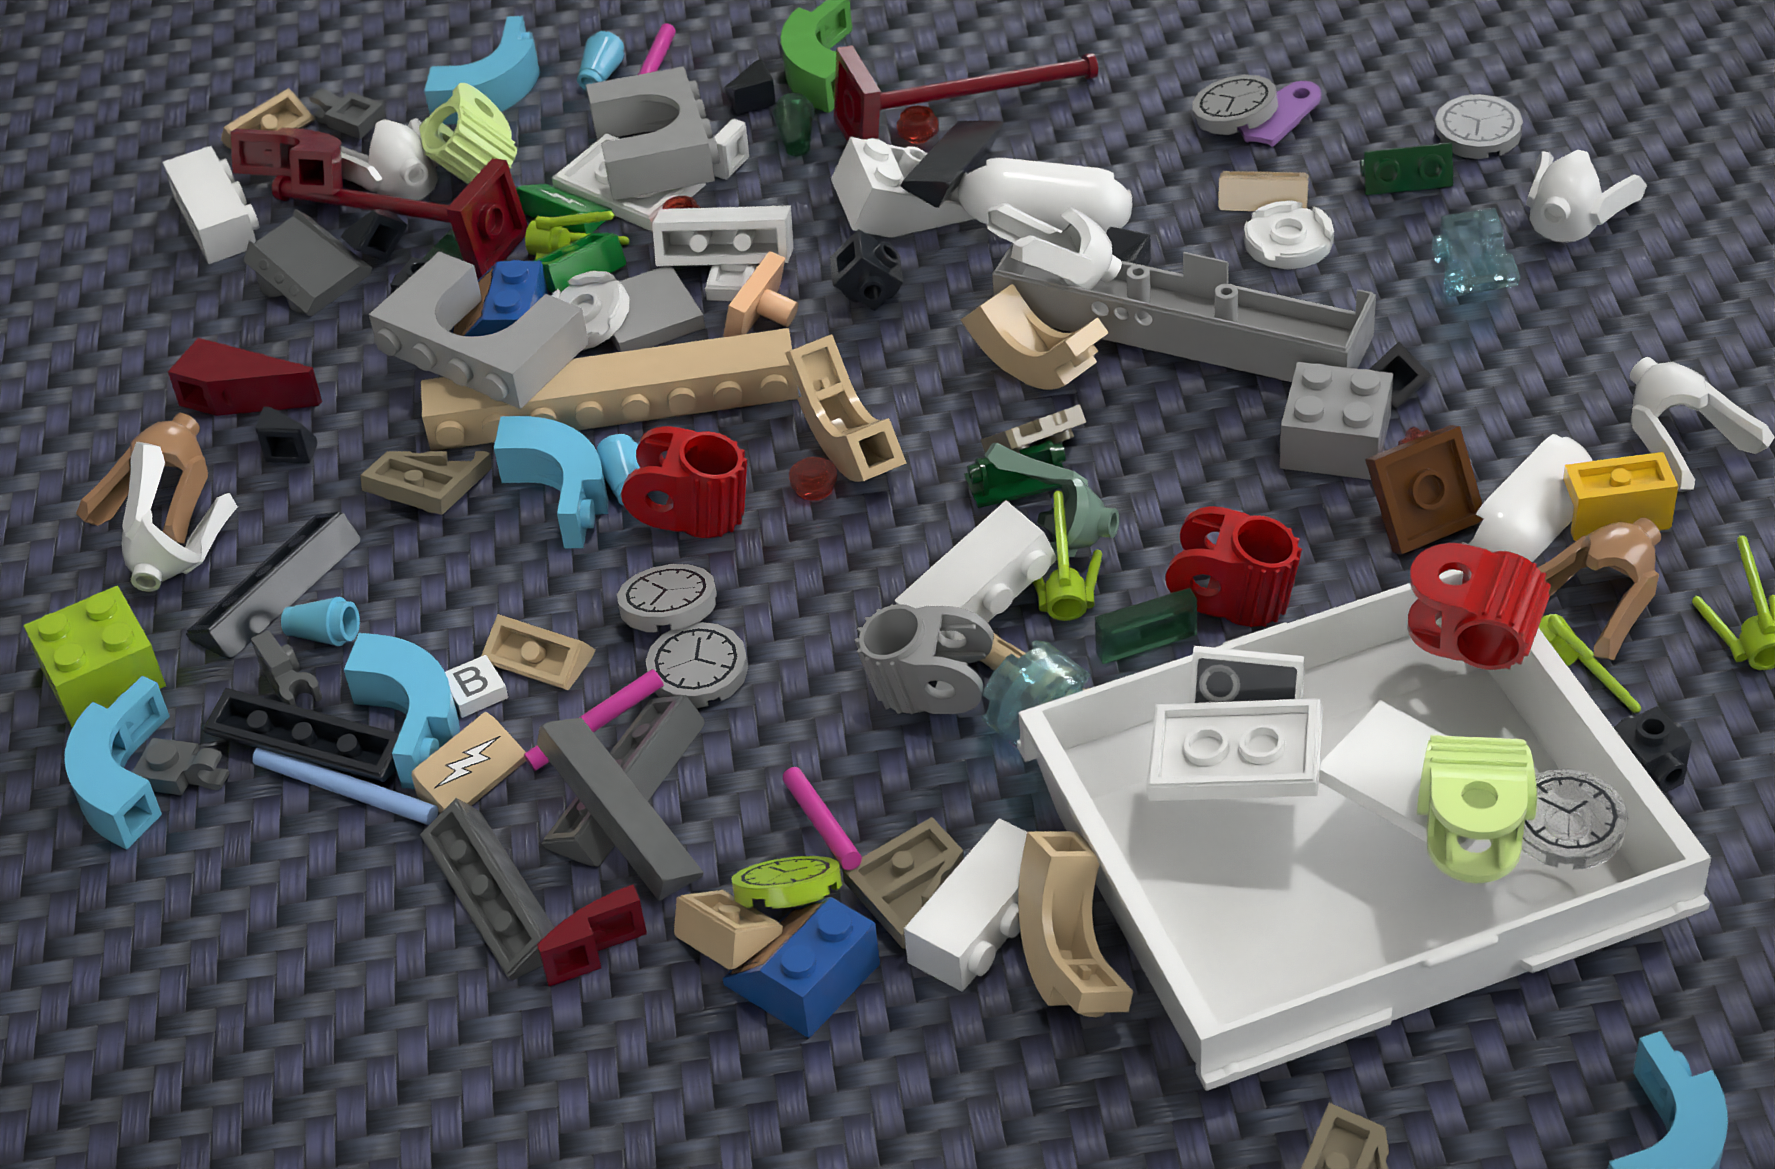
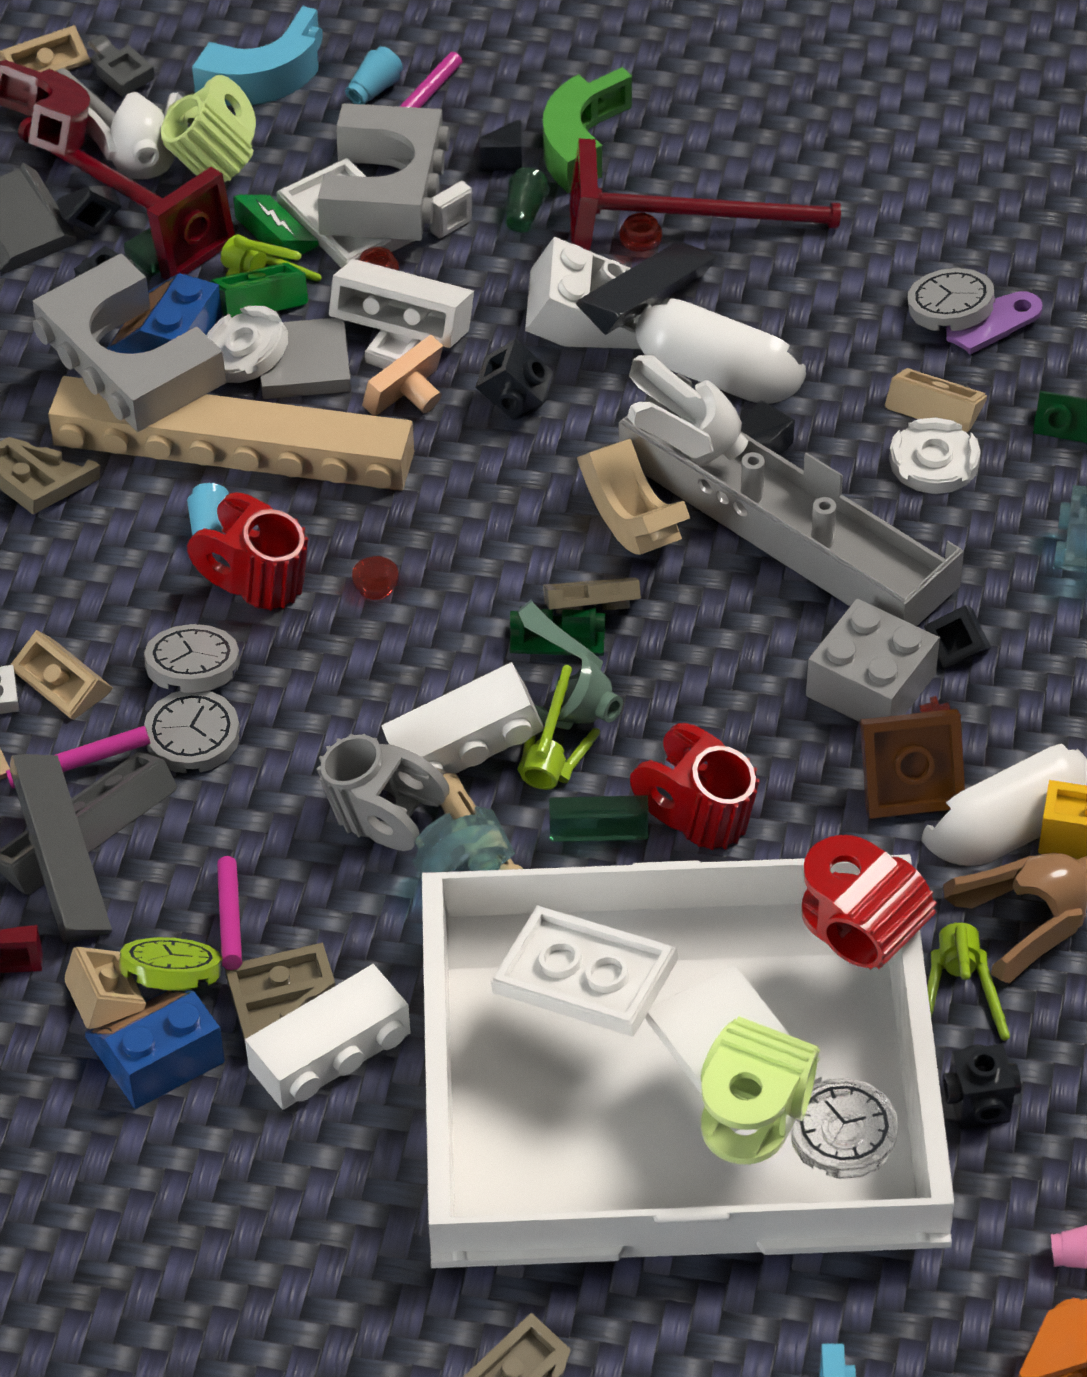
camera: 15 degrees right, 5 degrees up
medium azure arch [494,416,609,548] -> none
tan arch [785,334,906,482] -> none
tan arch [1018,831,1133,1017] -> none
slope [1190,646,1304,703] -> none

